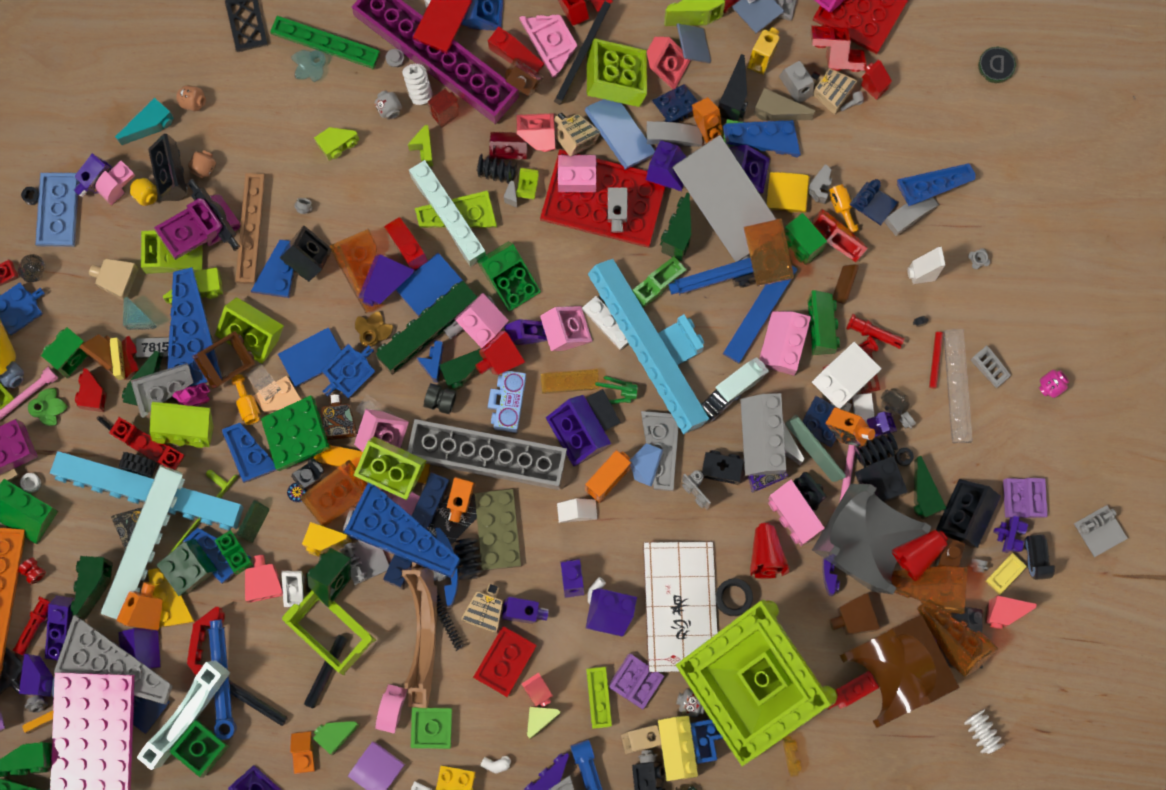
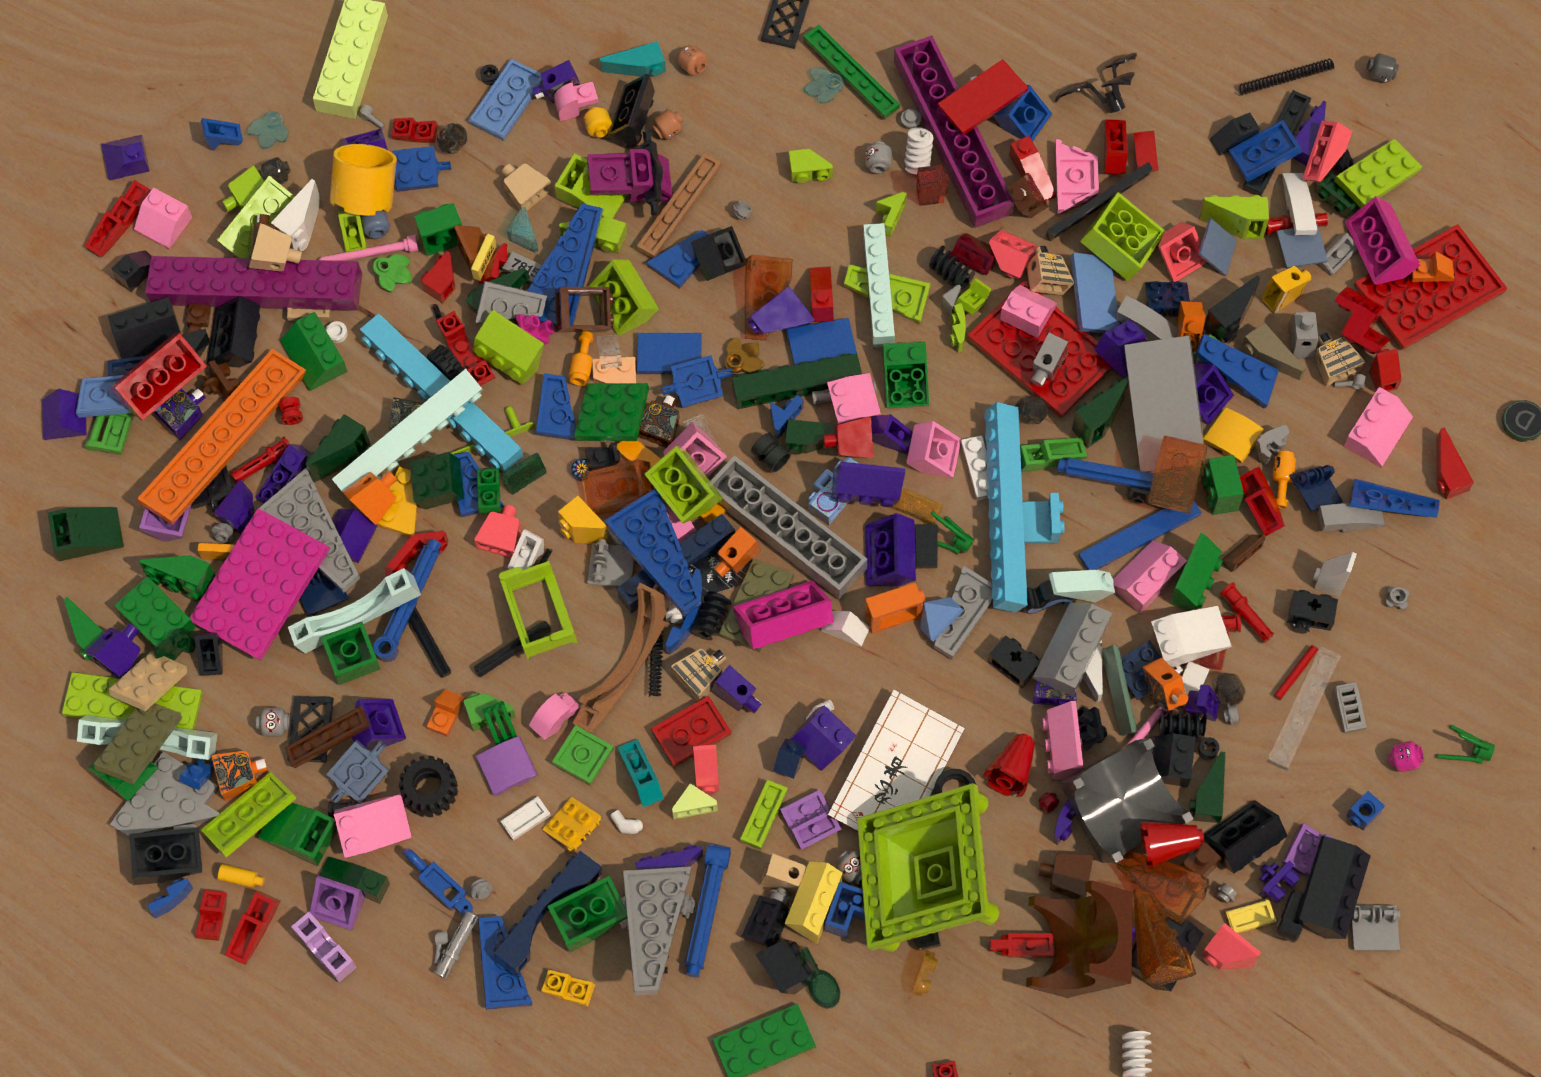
camera: 30 degrees right, 10 degrees down
dark green slope [307,547,351,607] -> none
dark purple torso [560,559,584,598] -> none
light grey hinge [682,471,711,510] -> none
none -> green tile [482,701,517,745]
none -> teal slope [617,739,664,807]
none -> dark pink slope [733,581,833,649]
none -> dark blue brick [773,739,806,779]
none -> dark purple slope [832,462,905,507]
none -> lime slope [949,303,966,353]
none -> clear smoke head [1015,395,1048,424]
none -> dark red plate [1039,792,1059,813]
none -> black brick [1287,590,1338,631]
none -> black slope [1296,836,1371,939]
none -> bright pink slope [1344,387,1413,468]
none -> blue brick [1347,791,1385,830]
none -> red slope [1436,427,1474,499]
none -> green plant [1436,725,1495,764]

